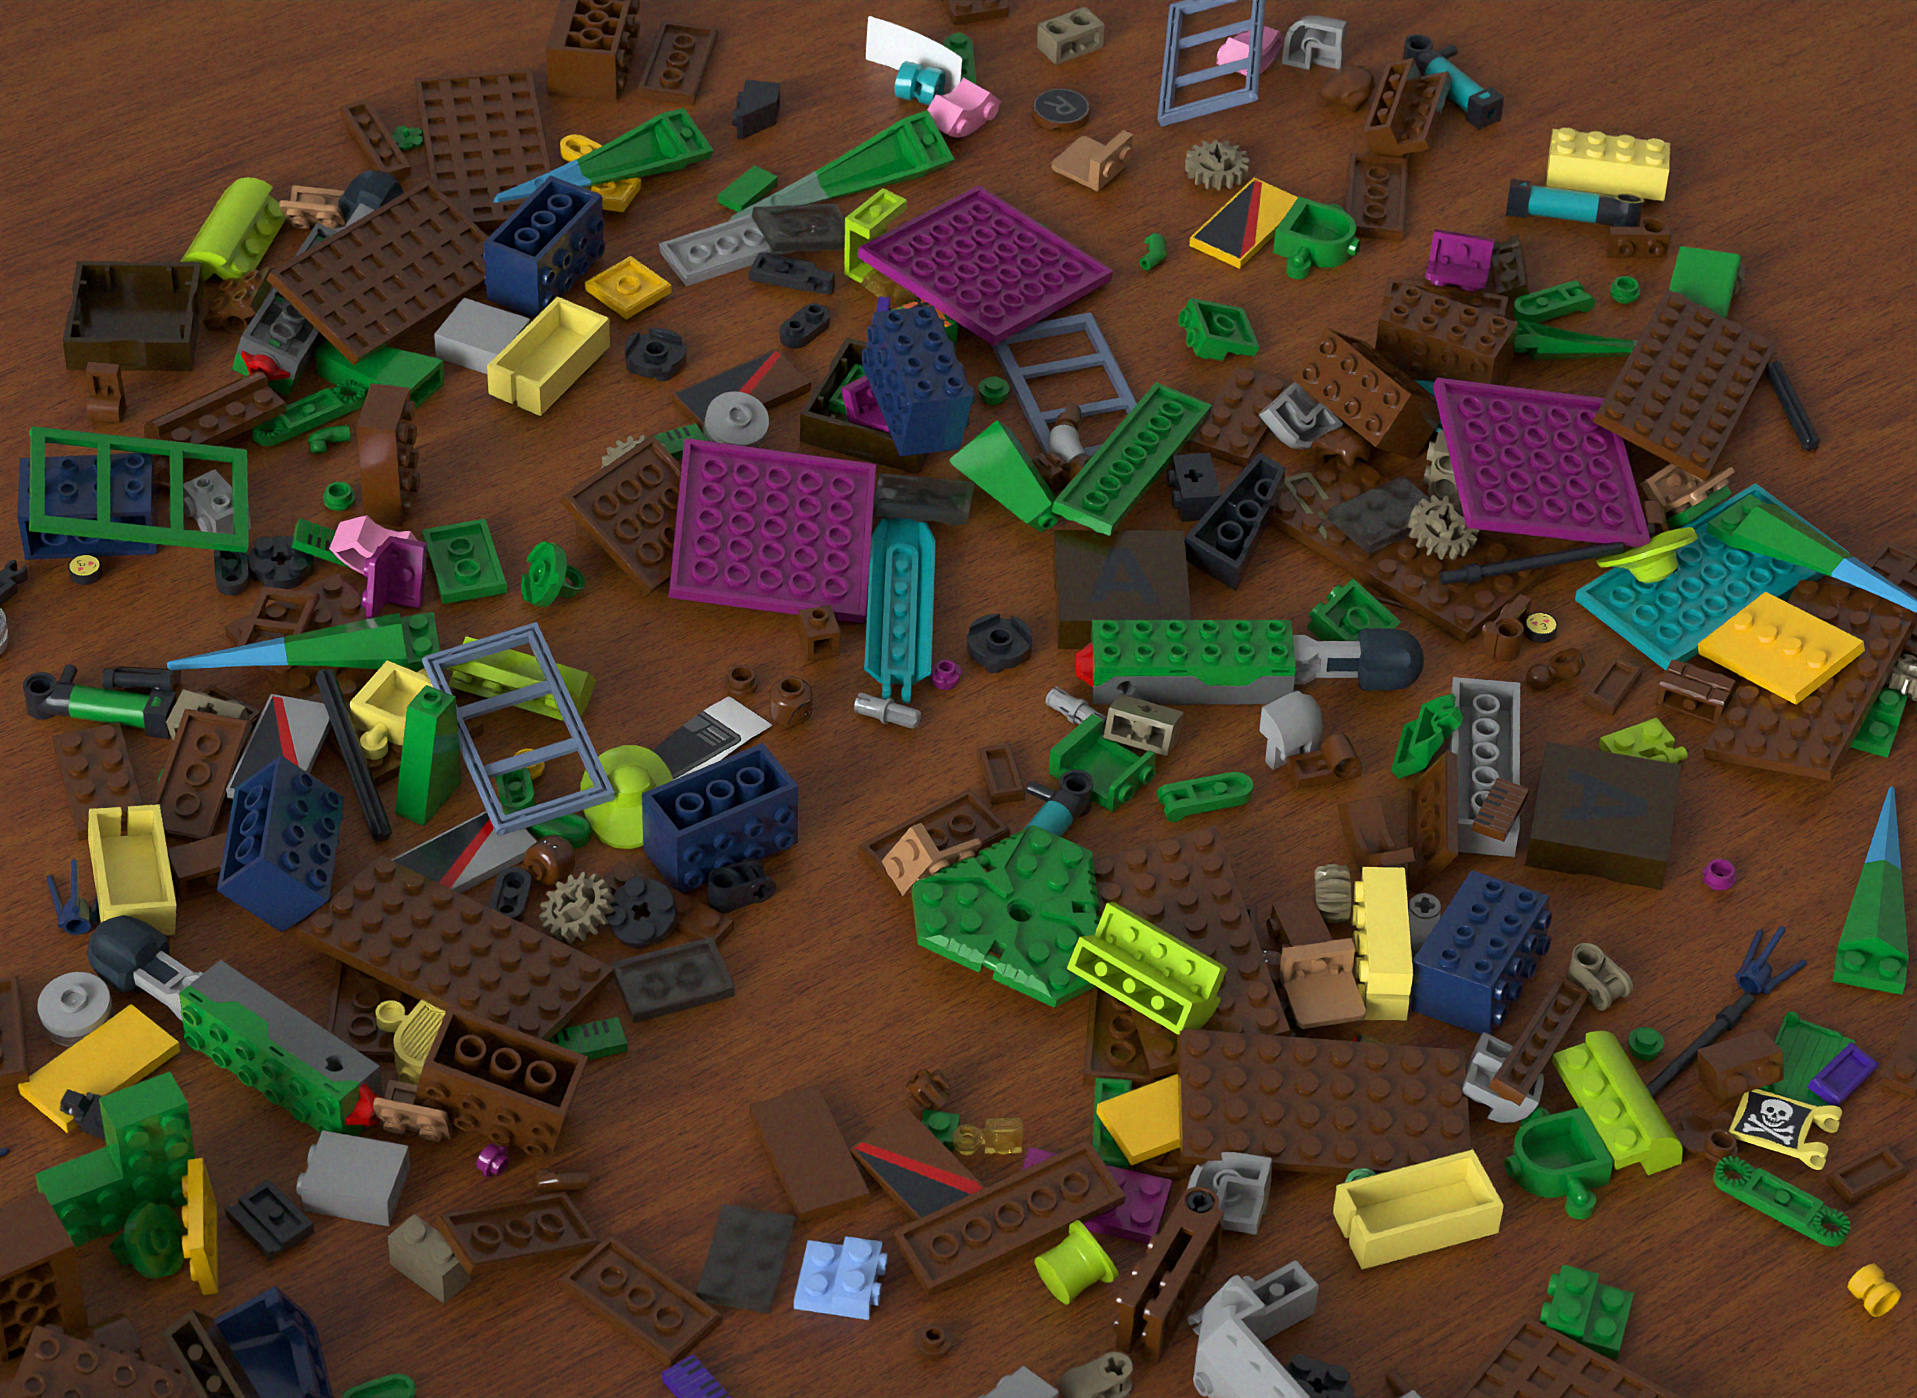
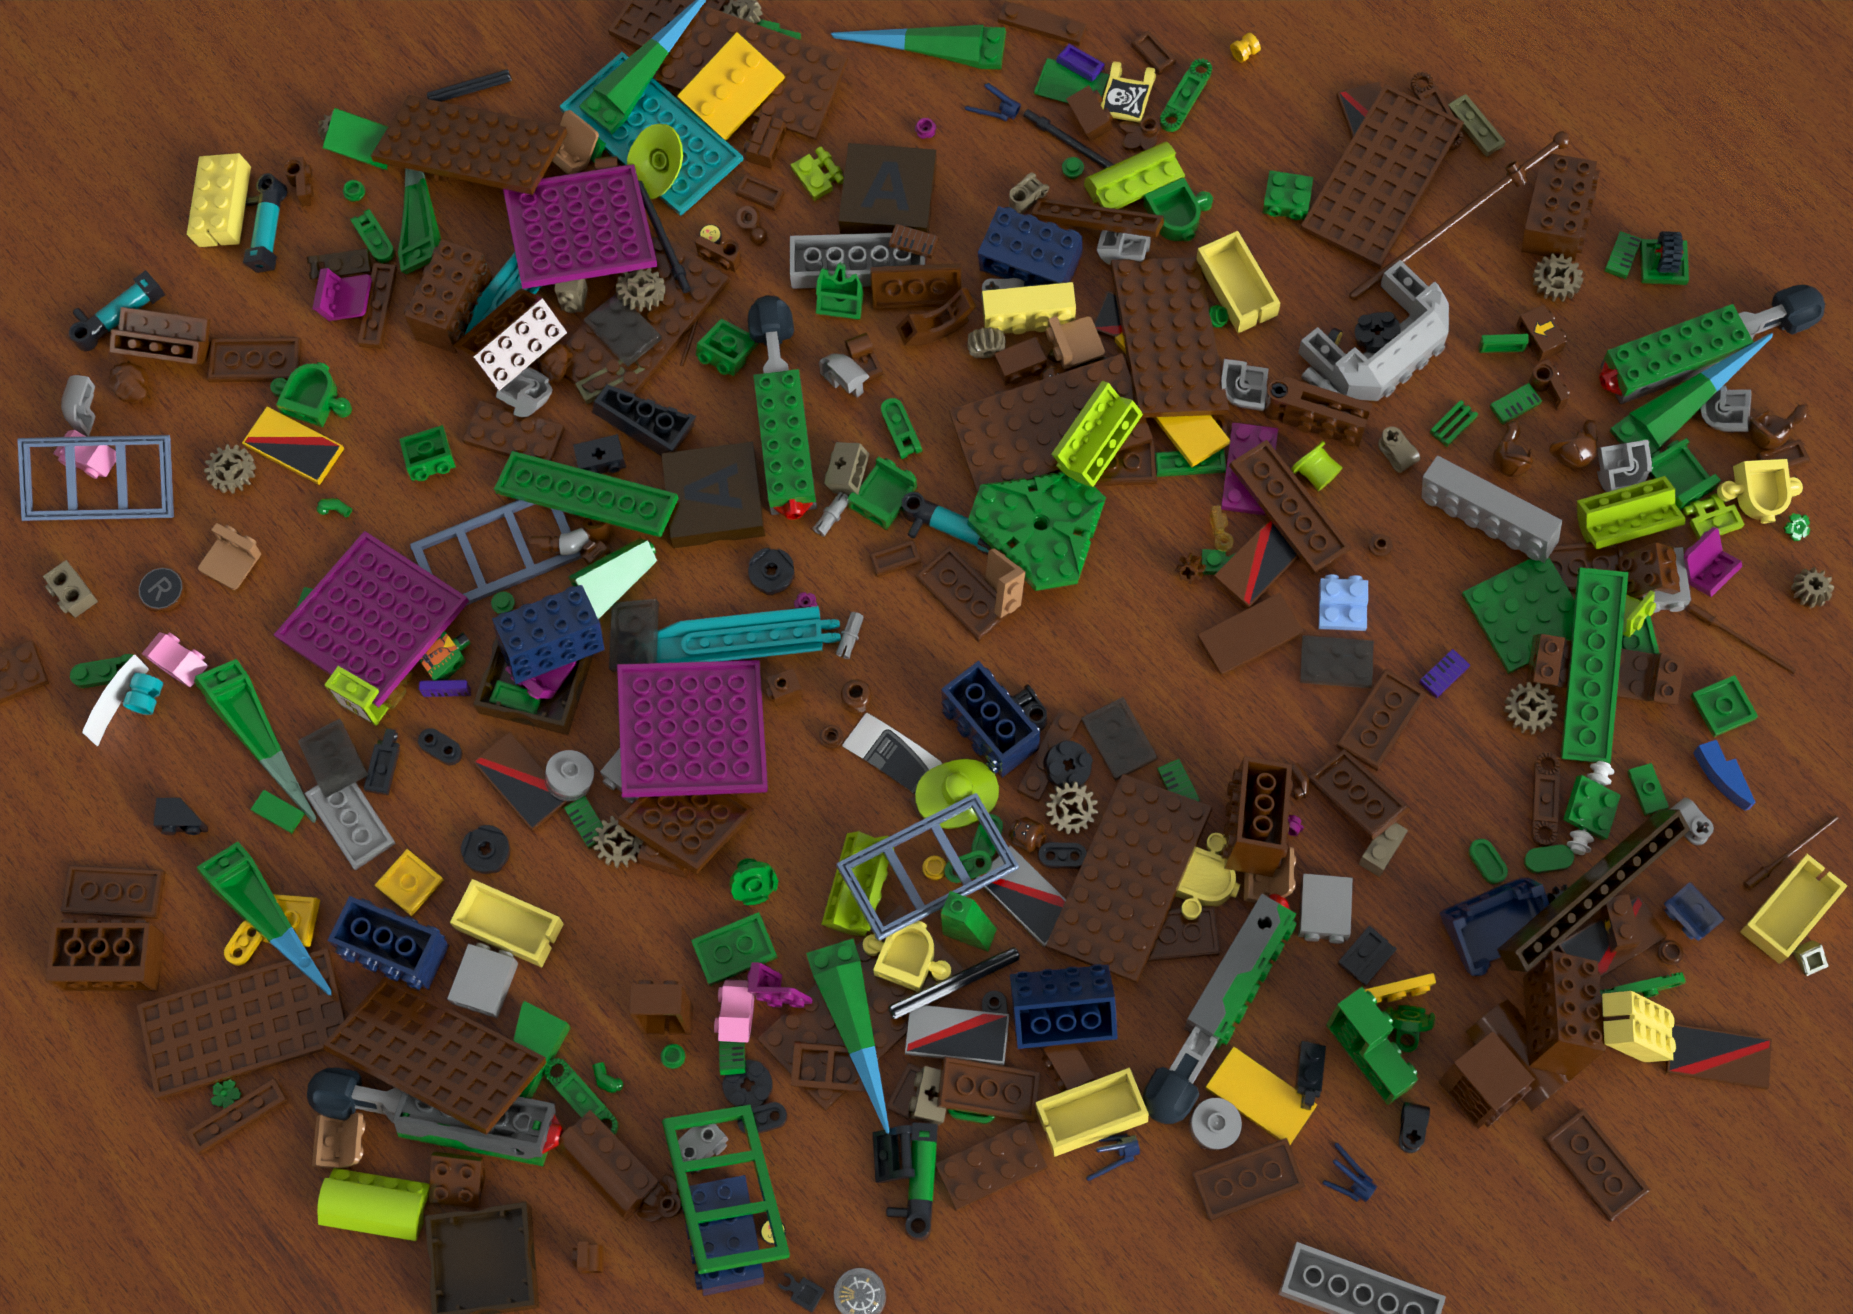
camera: 90 degrees left, 25 degrees up
none -> black tile [1328,328,1343,346]

